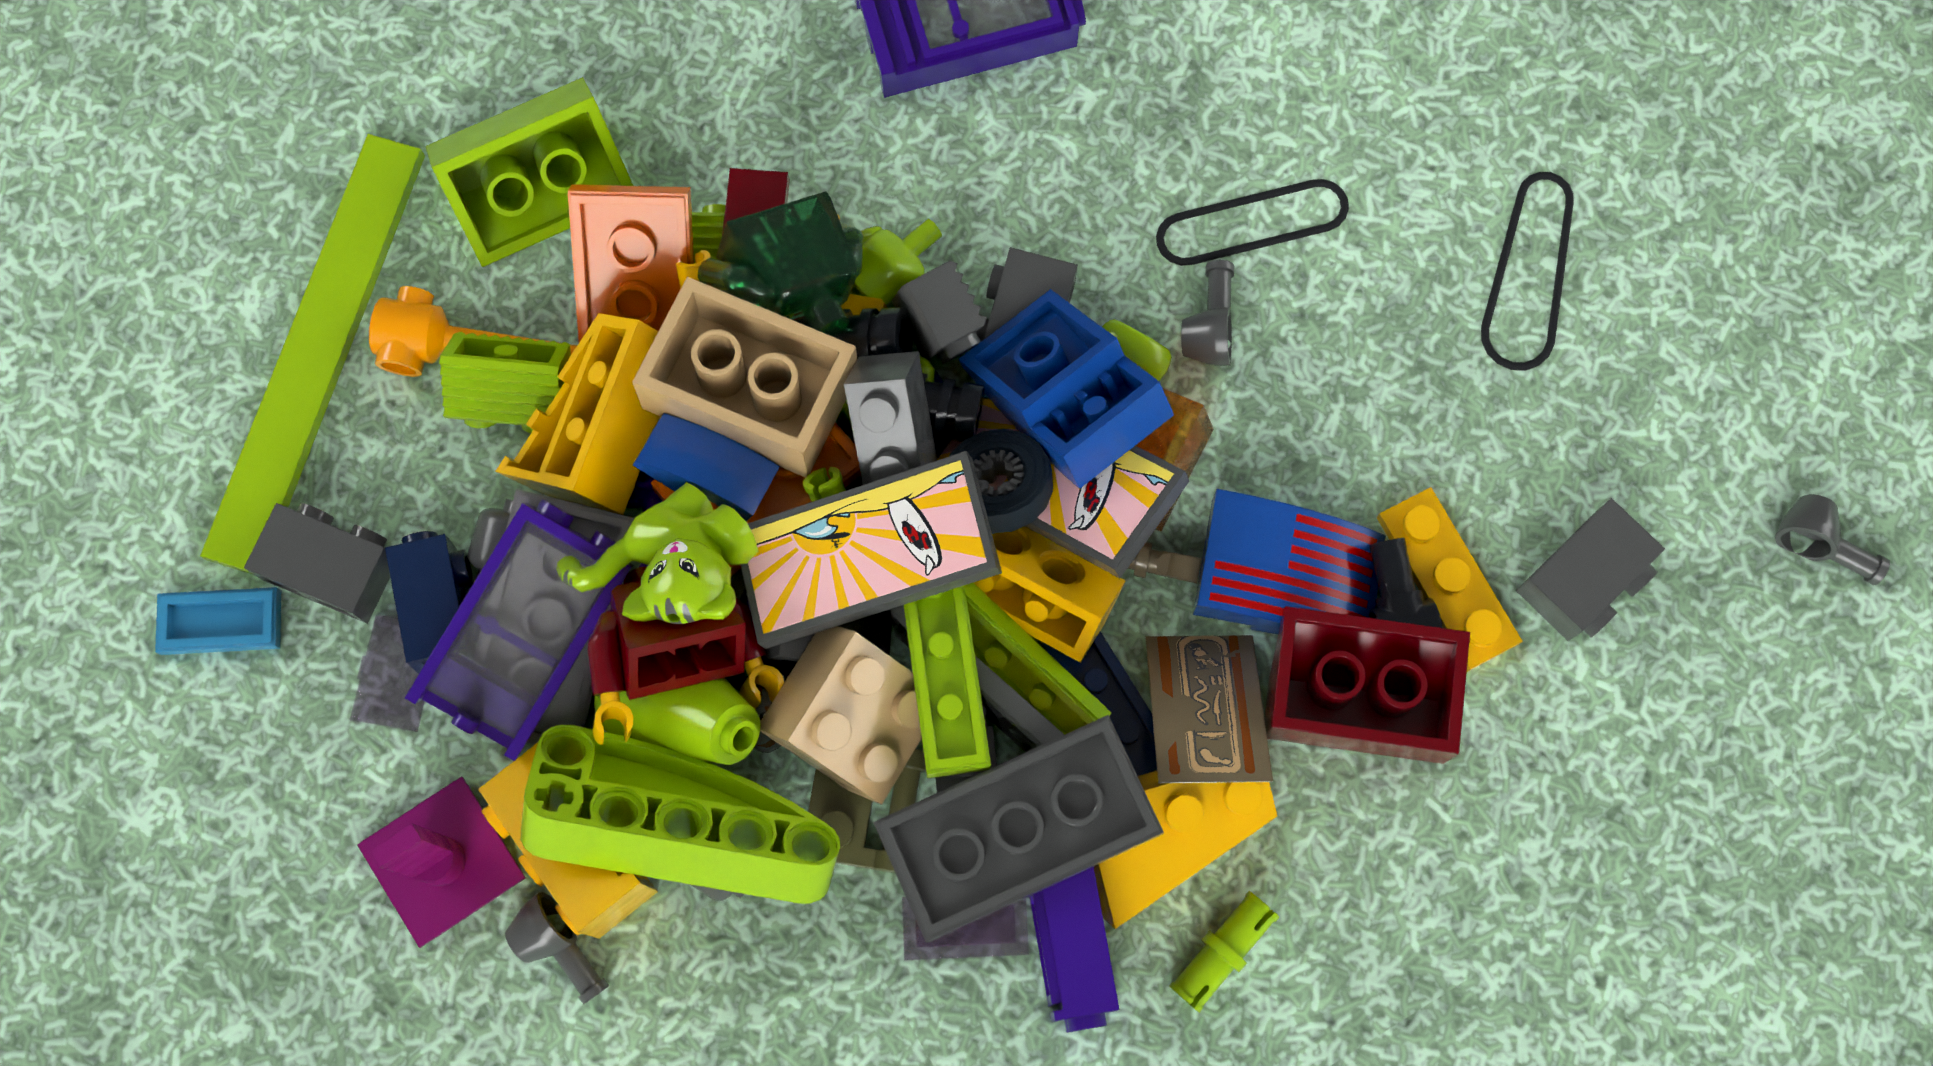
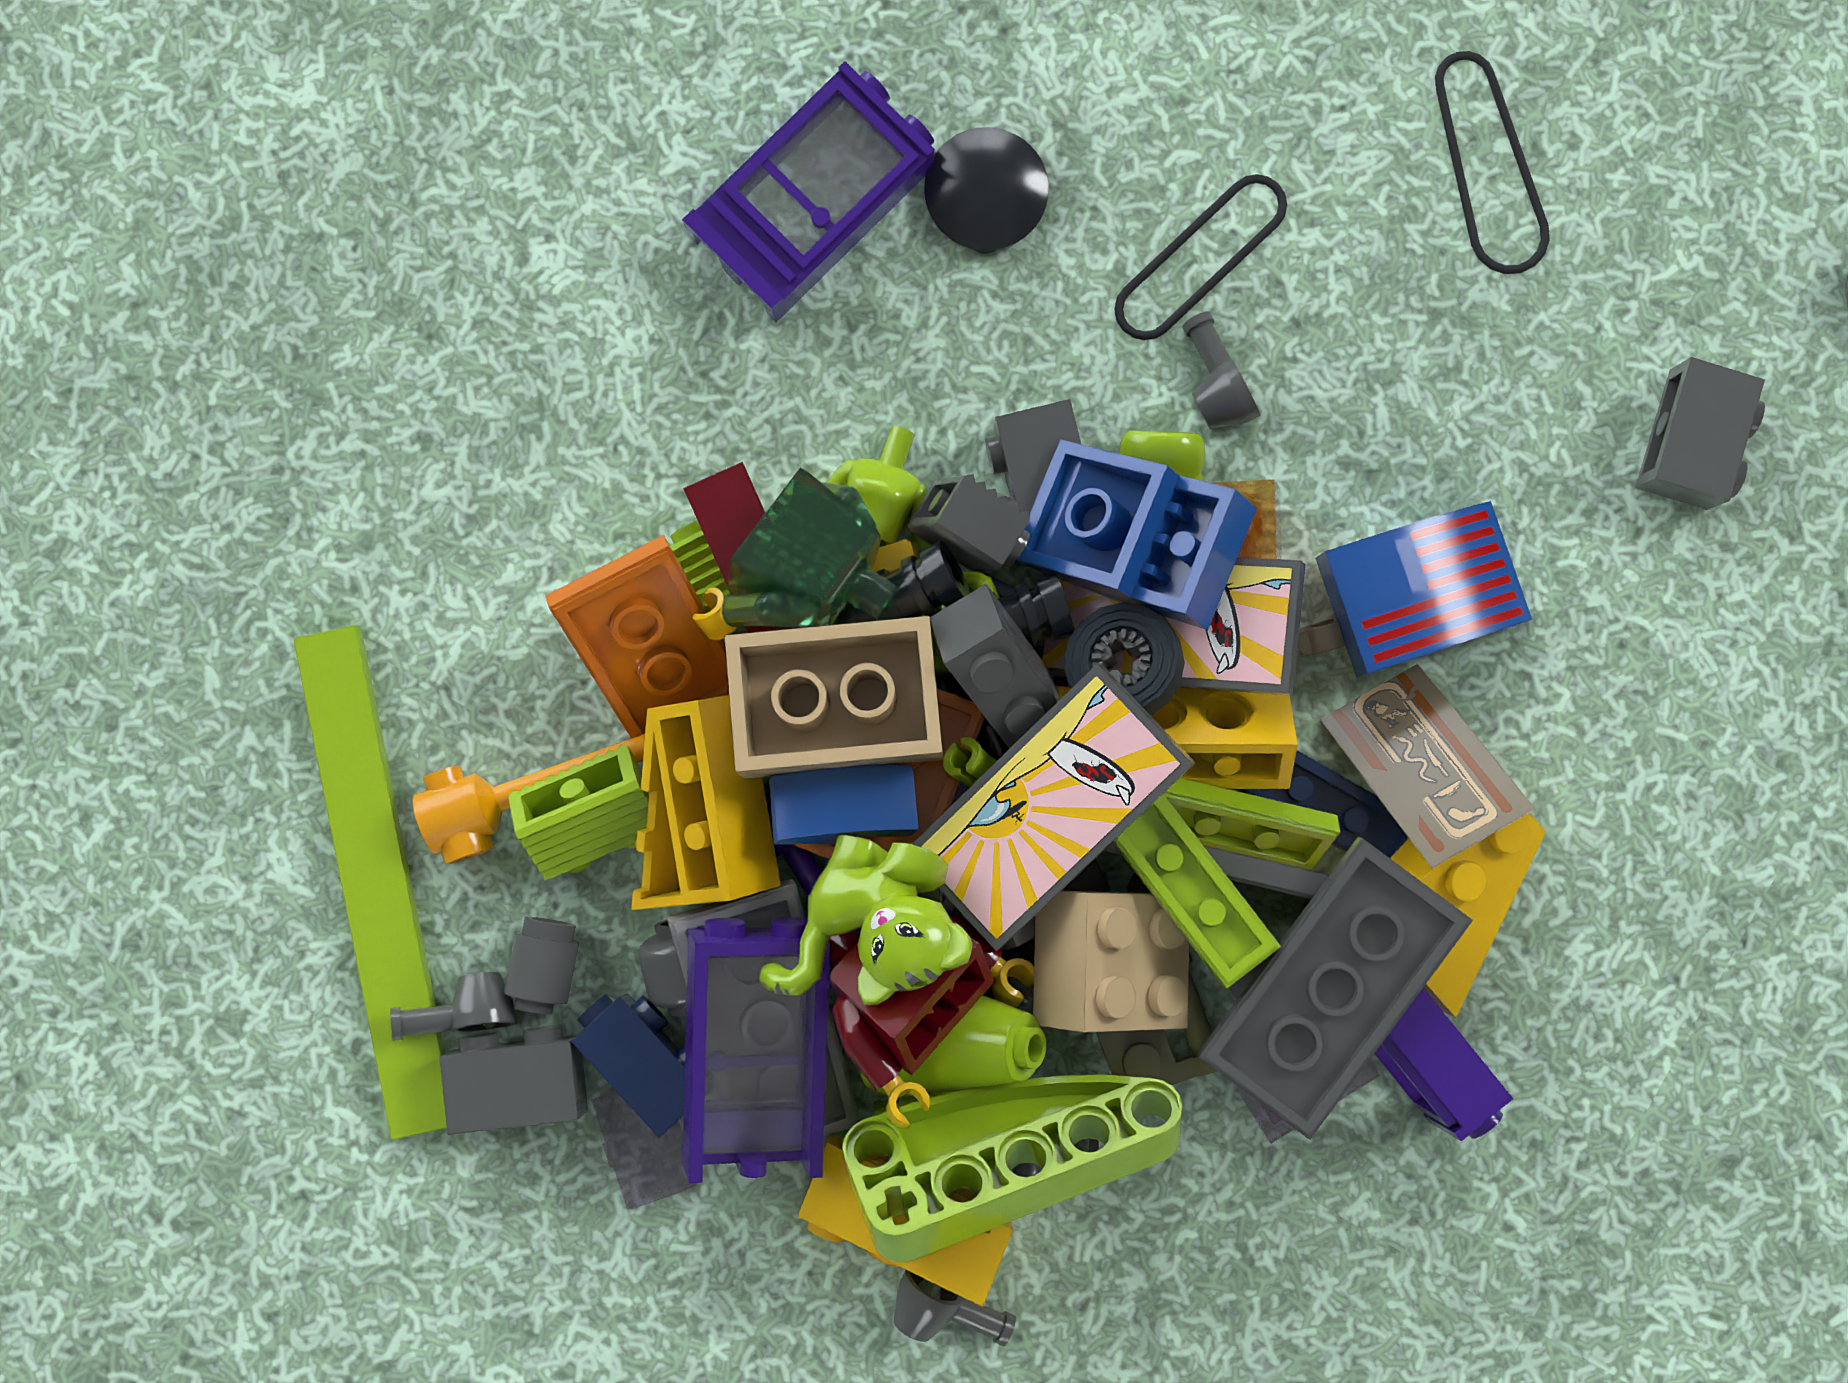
camera: 30 degrees left, 10 degrees up
dark azure tile [155,587,282,655] -> none
magenta piece [357,776,526,948] -> none
lime slope [425,77,634,267] -> none
lime pin [1169,891,1279,1013] -> none
dark red slope [1264,606,1470,764] -> none
black pin [1369,538,1443,628] -> none
yellow plate [1377,487,1523,672] -> none
none -> dark grey bar [390,972,517,1041]
none -> dark grey brick [503,917,579,1014]
none -> black dish [924,127,1049,254]

